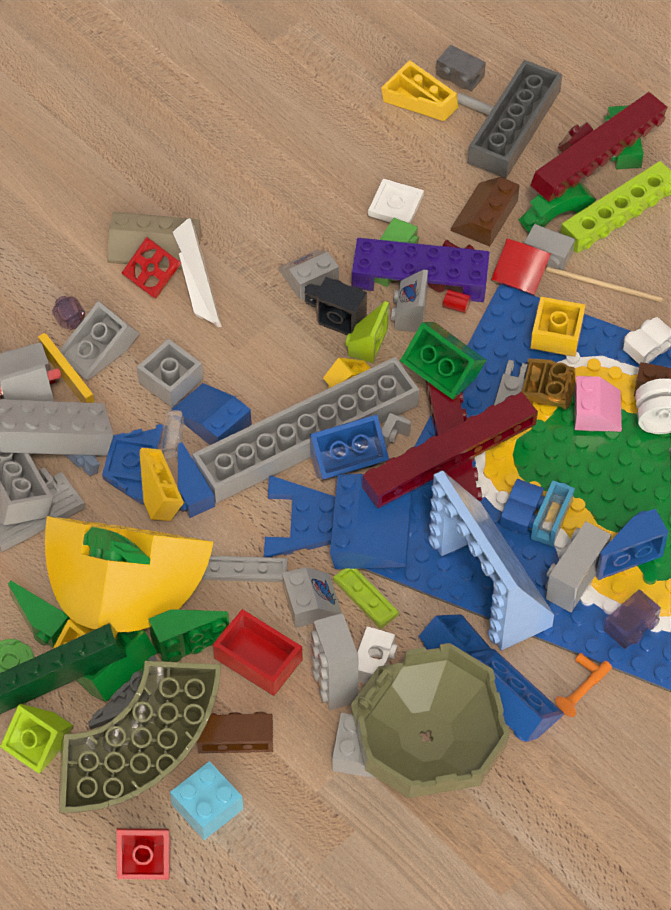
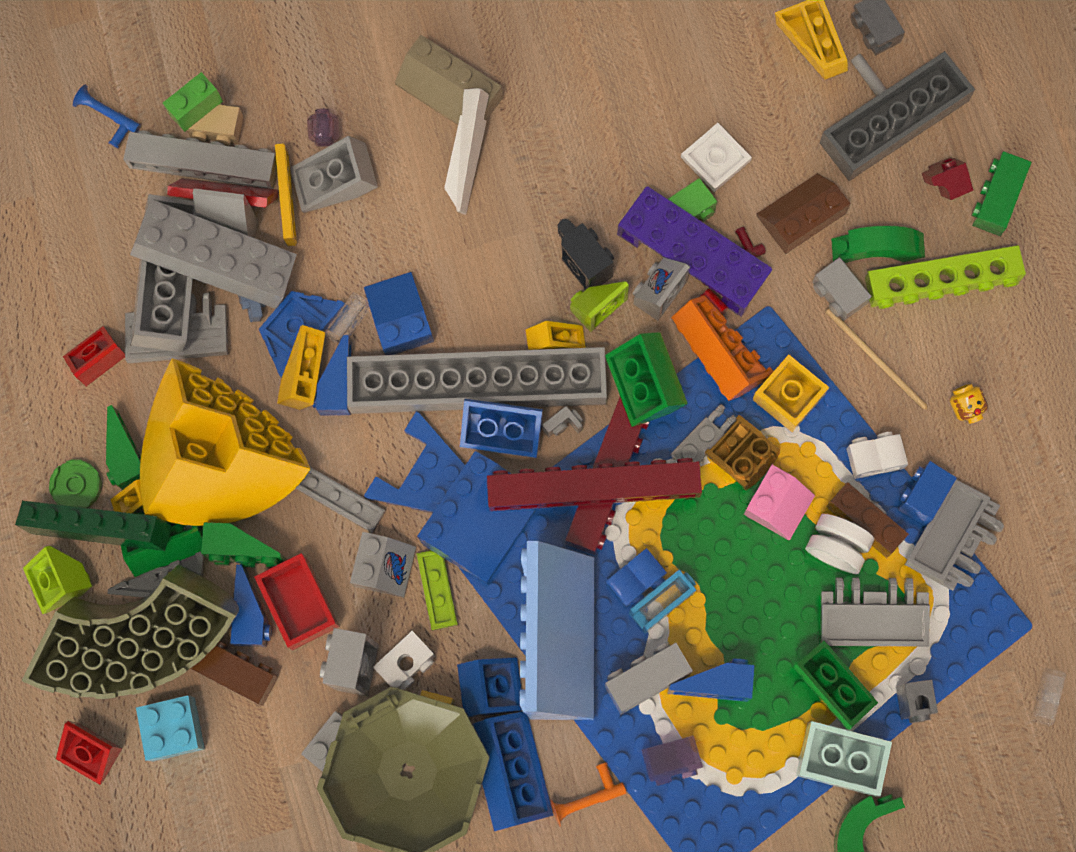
camera: 35 degrees right, 20 degrees up
green slope [83,526,150,565] -> none
red piece [122,237,182,299] -> none
light grey brick [137,339,203,407] -> none
light grey slope [279,250,339,301] -> none
red slope [491,238,551,295] -> none
dark red brick [530,92,668,202] -> none
none -> blue slope [230,565,272,647]
none -> orange wedge [671,295,774,401]

